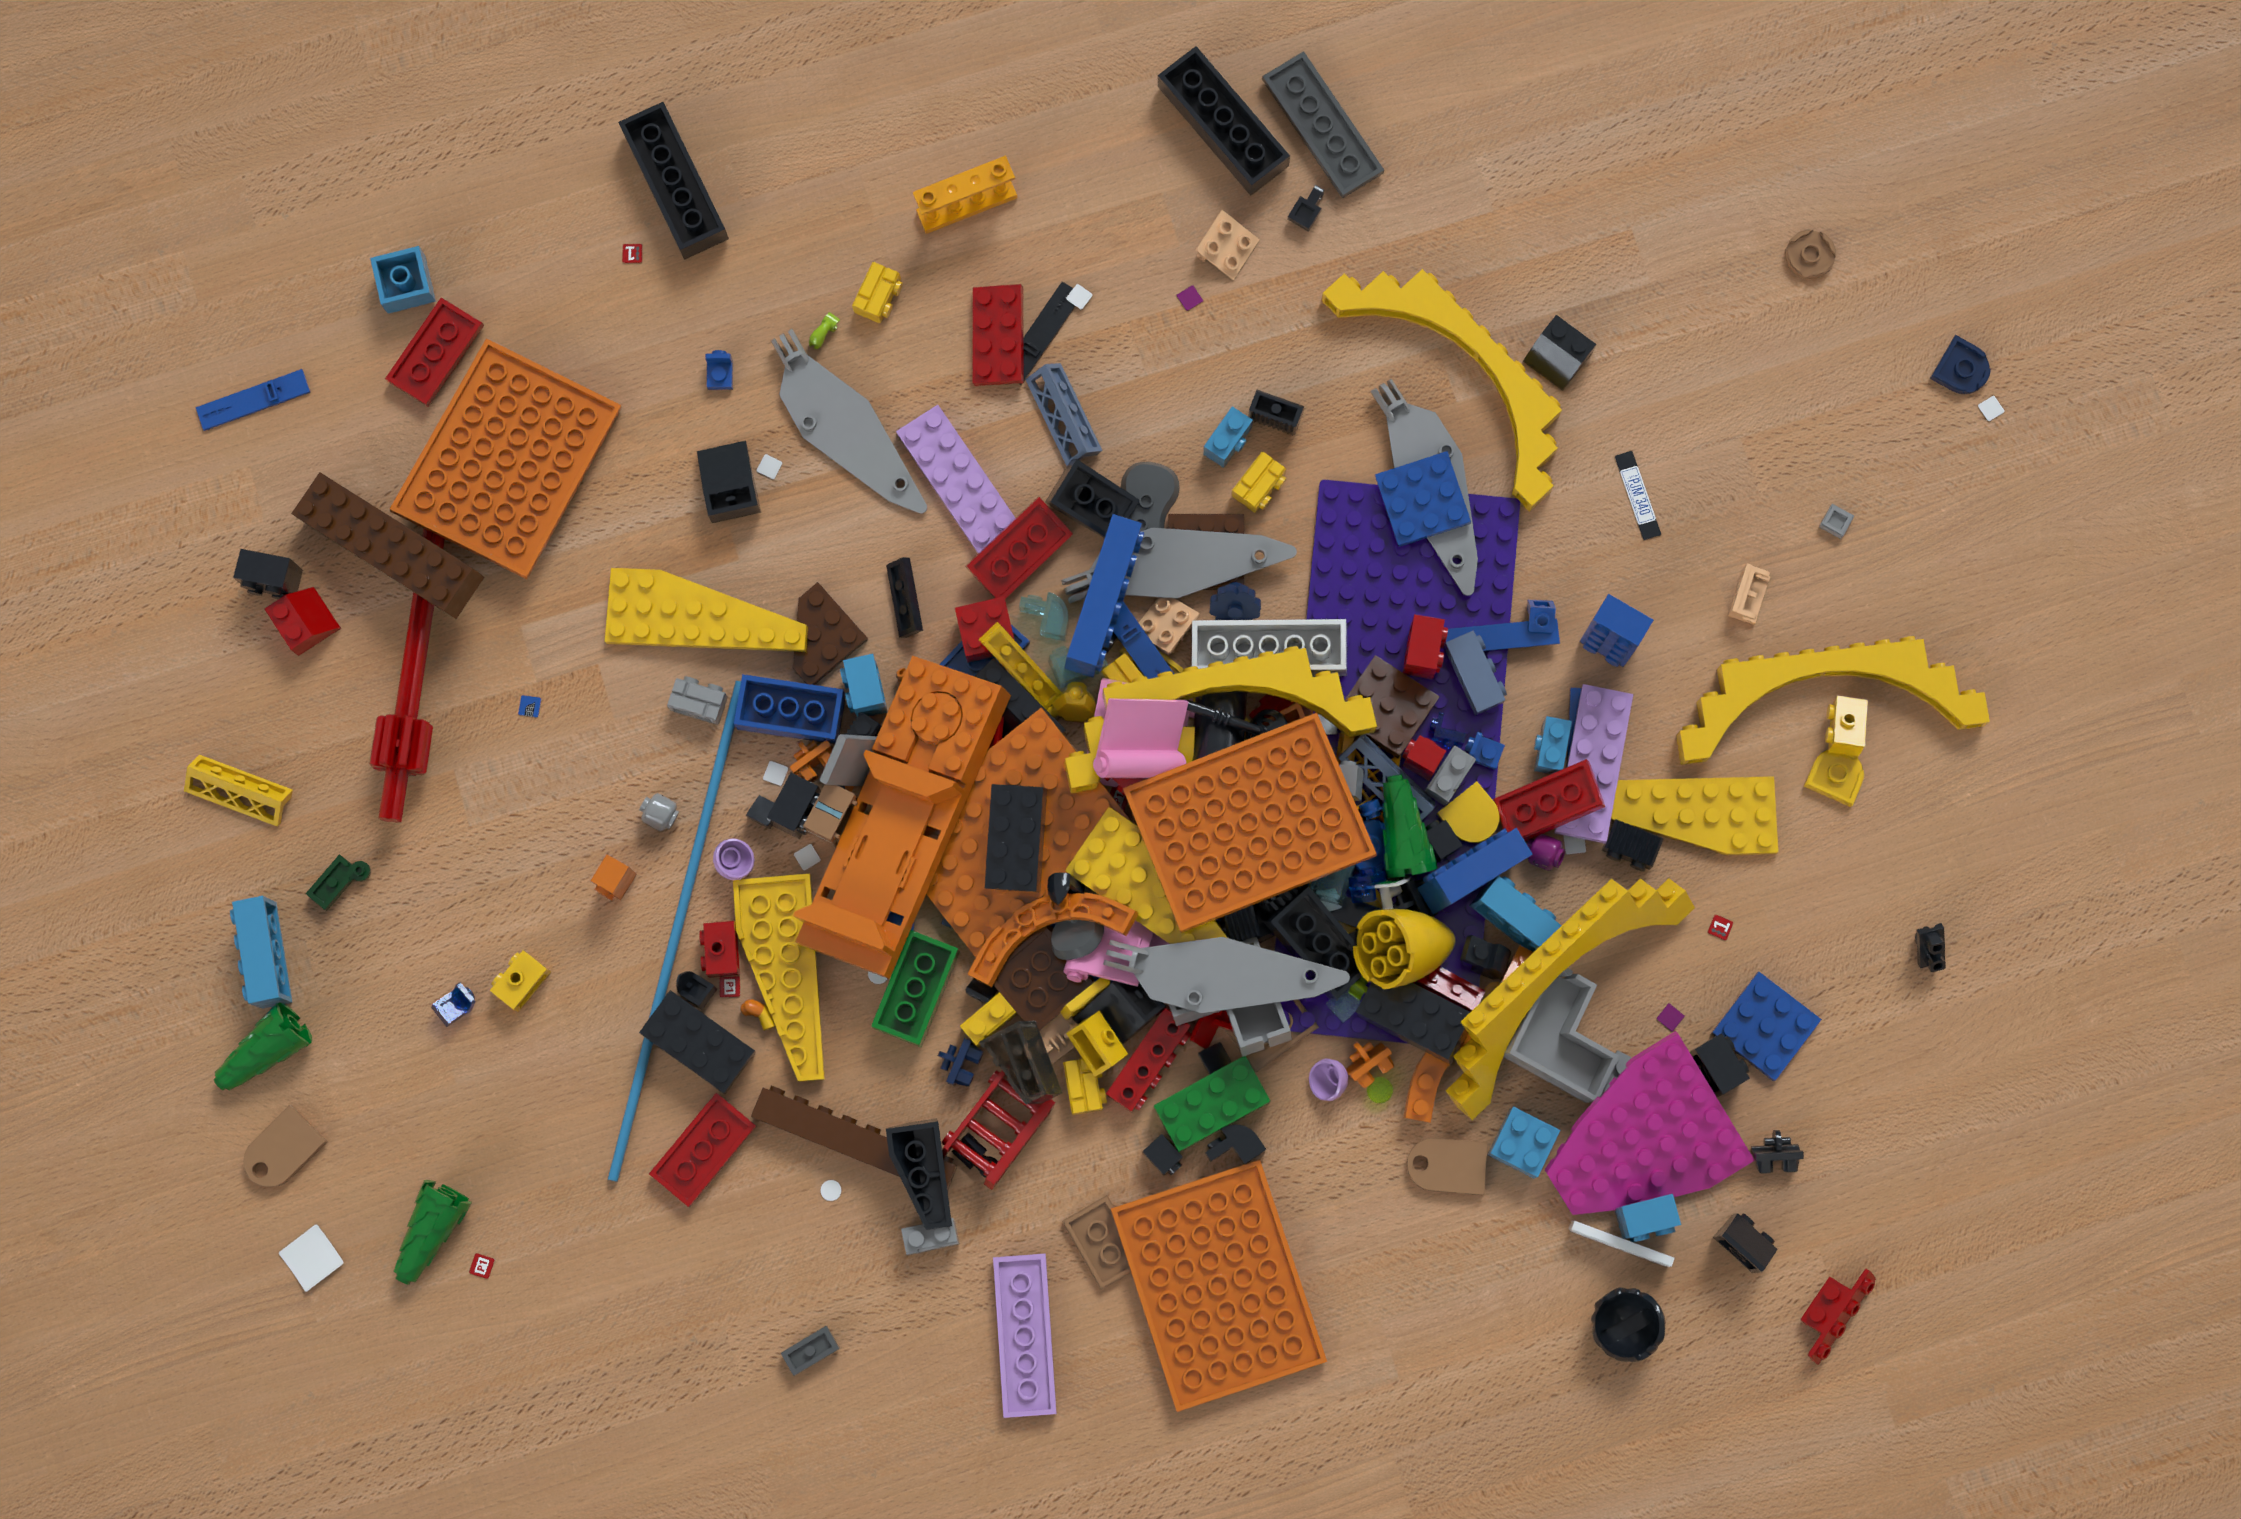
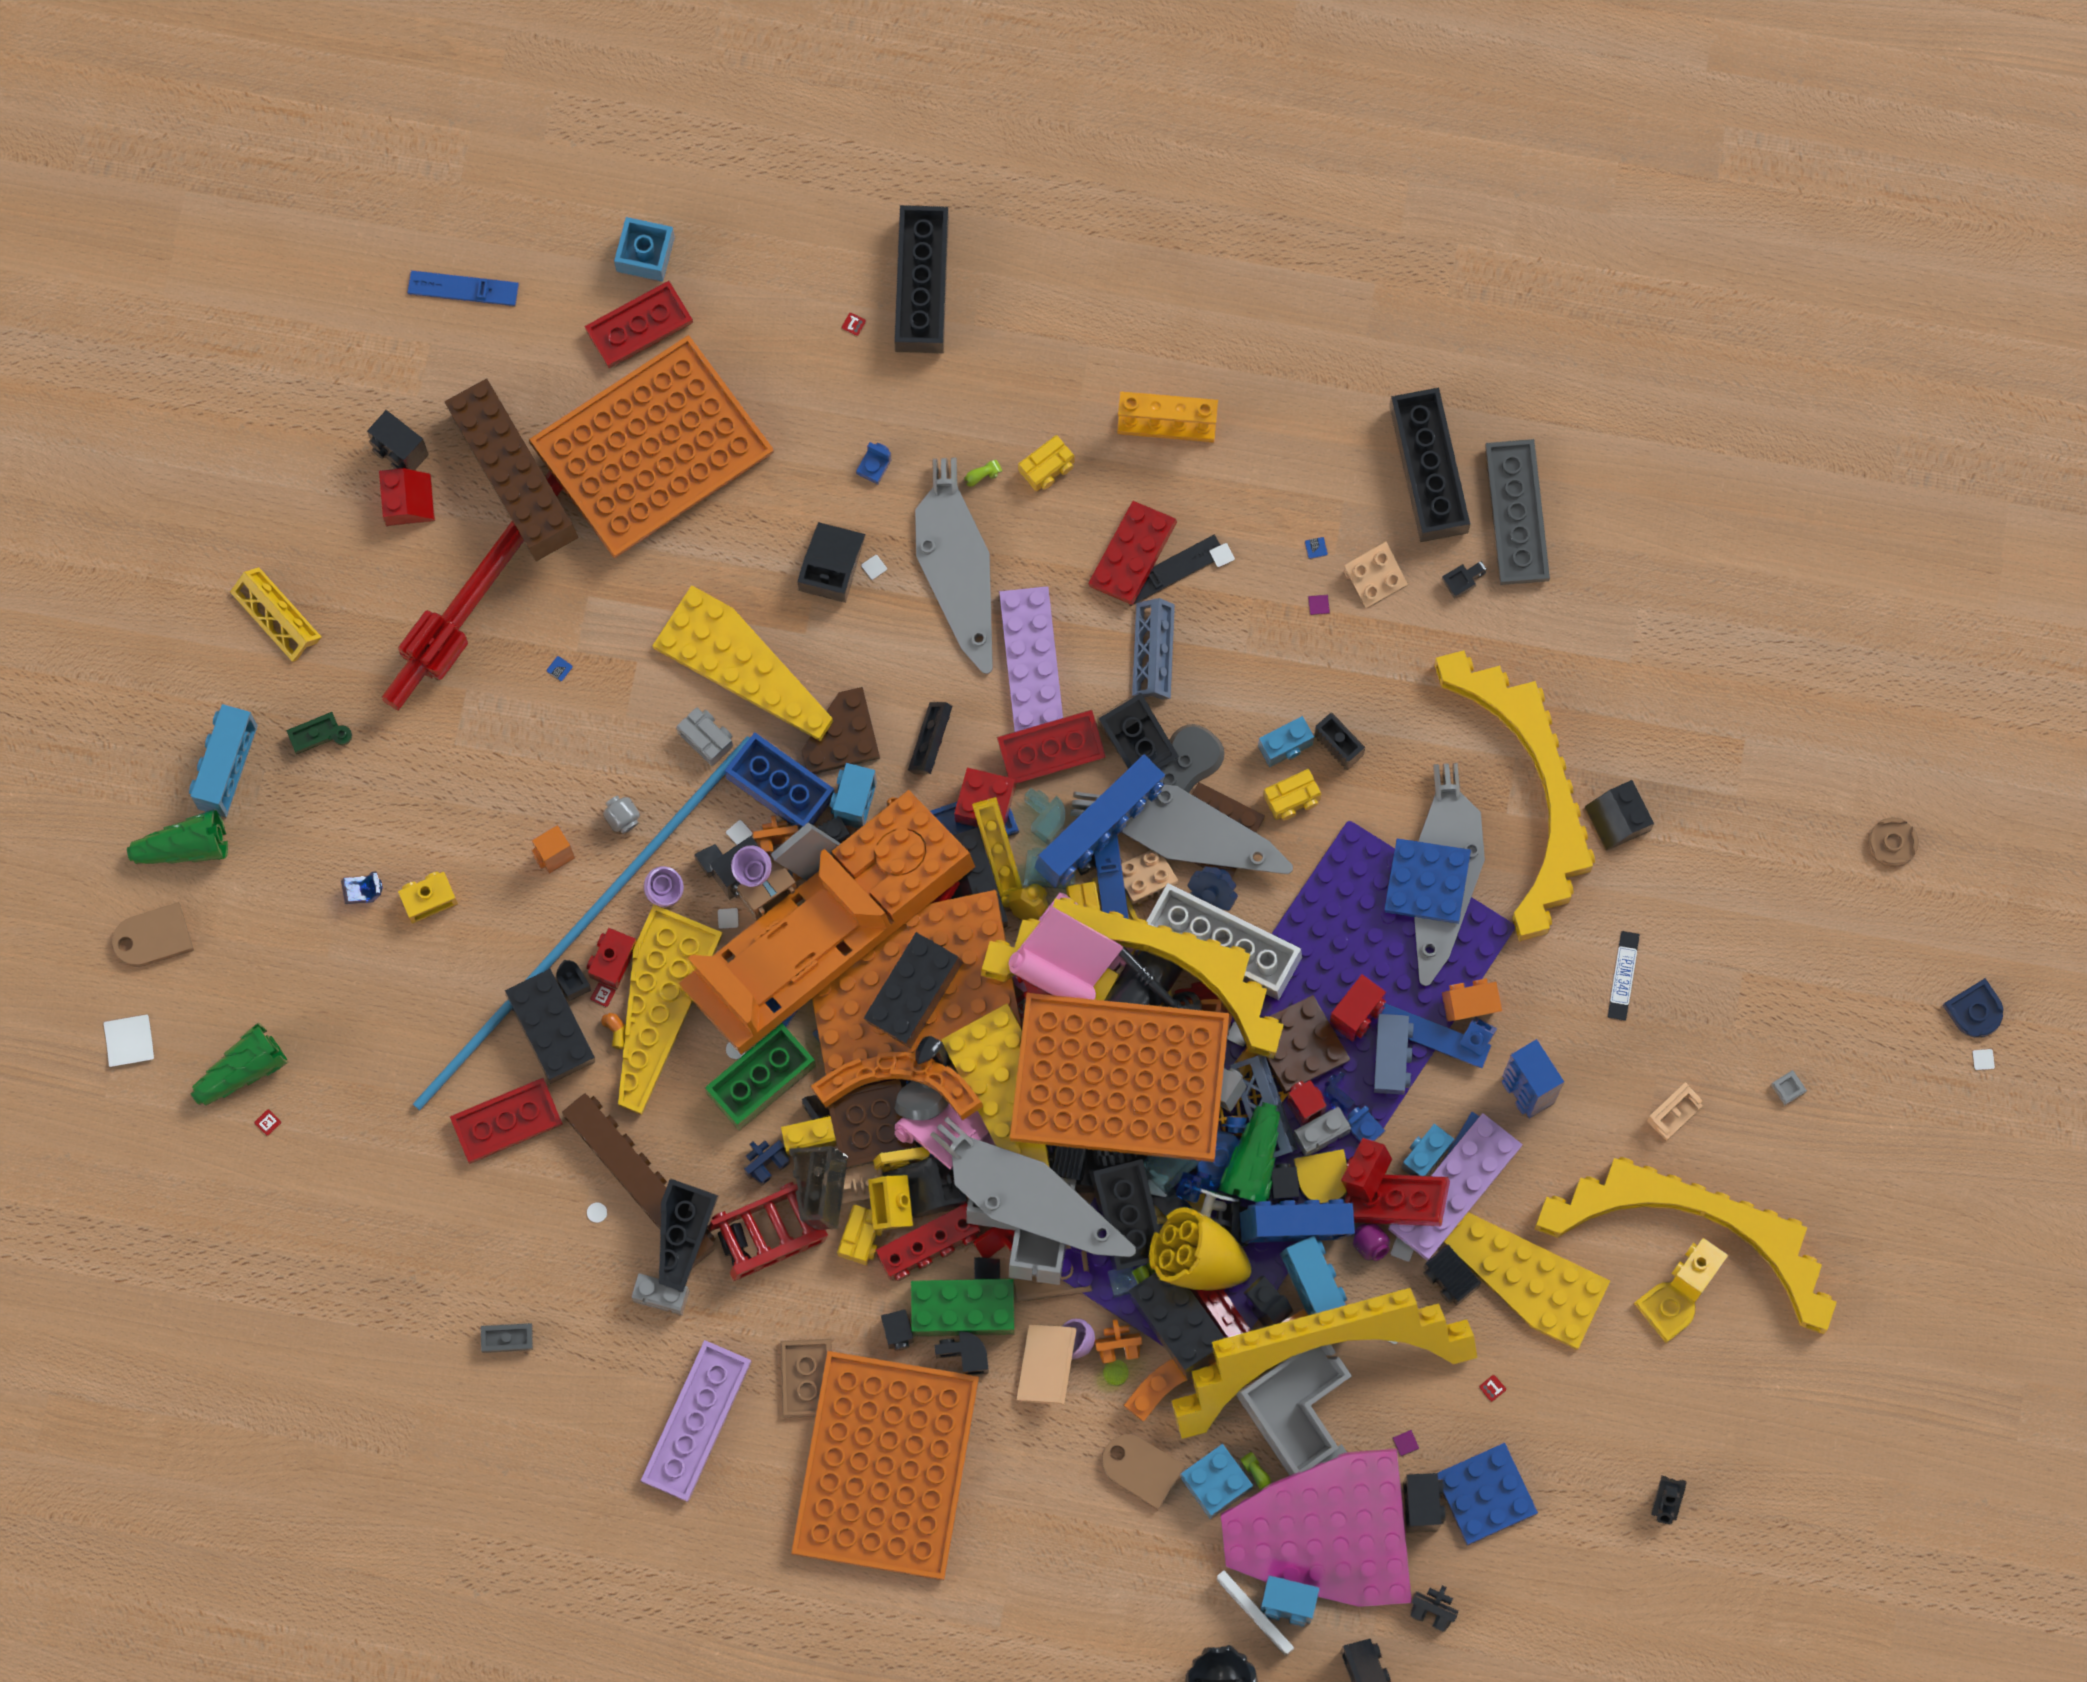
camera: 25 degrees right, 5 degrees down
none -> lavender piece [731,845,772,887]
none -> light nougat tile [1017,1325,1077,1404]
none -> lime arm [1240,1452,1272,1490]
none -> blue sticker [1305,537,1328,559]
none -> red brick [1341,1138,1393,1202]
none -> orange brick [1442,978,1502,1022]

